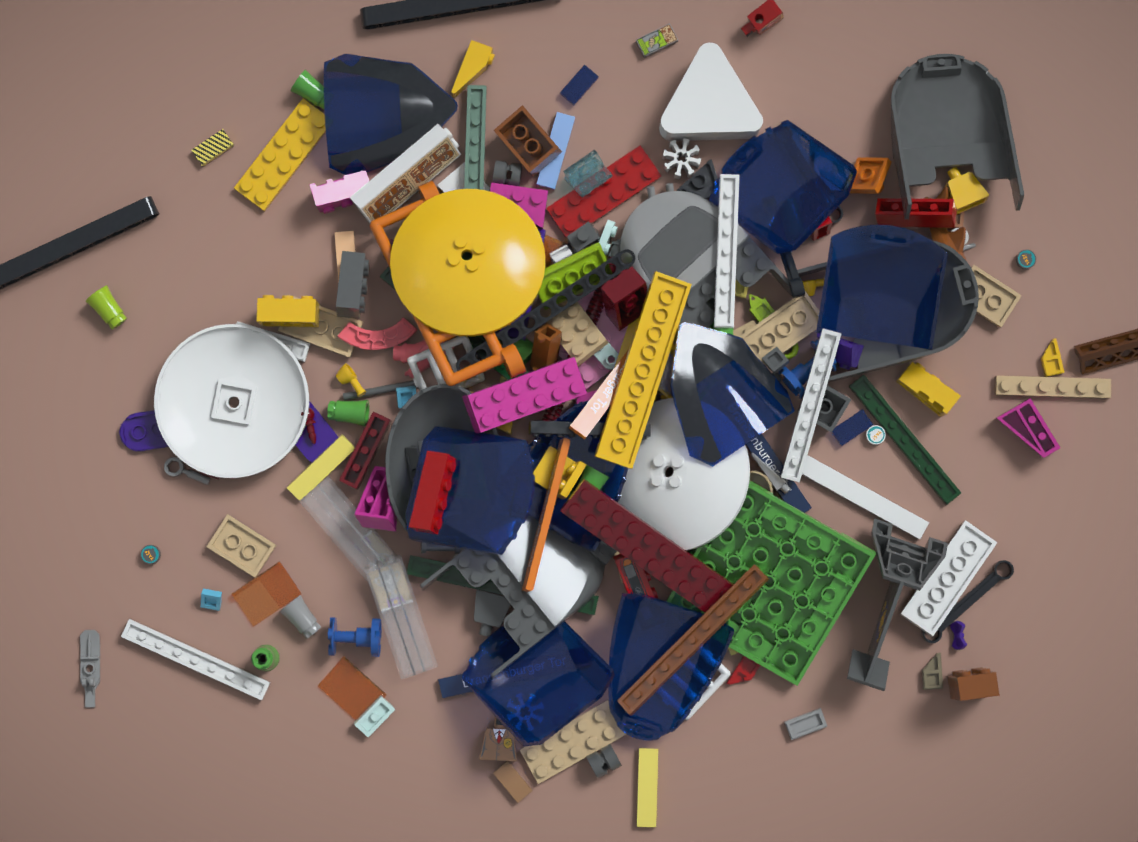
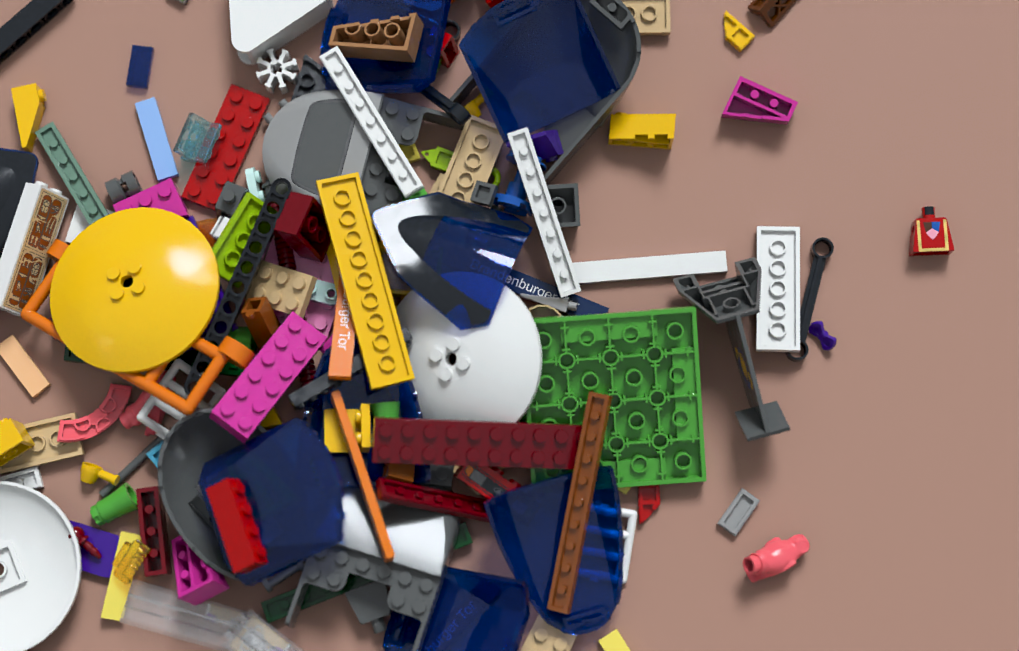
camera: 25 degrees left, 5 degrees down
dark grey brick [336,251,370,319] -> none
dark orange brick [494,105,562,177] -> none
clear blue tile [831,409,873,446] -> none
dark green tile [849,375,961,505] -> none
white tile [866,425,886,445] -> none
dark tan tile [922,653,943,690] -> none
dark orange brick [947,667,1000,701] -> none
tan plate [995,376,1111,399] -> none
none -> clear yellow piece [112,539,150,585]
none -> medium nougat wedge [328,13,424,63]
none -> dark red tile [376,477,497,524]
none -> dark orange panel [382,463,415,484]
none -> coral animal [743,534,810,583]
none -> red torso [909,206,954,256]

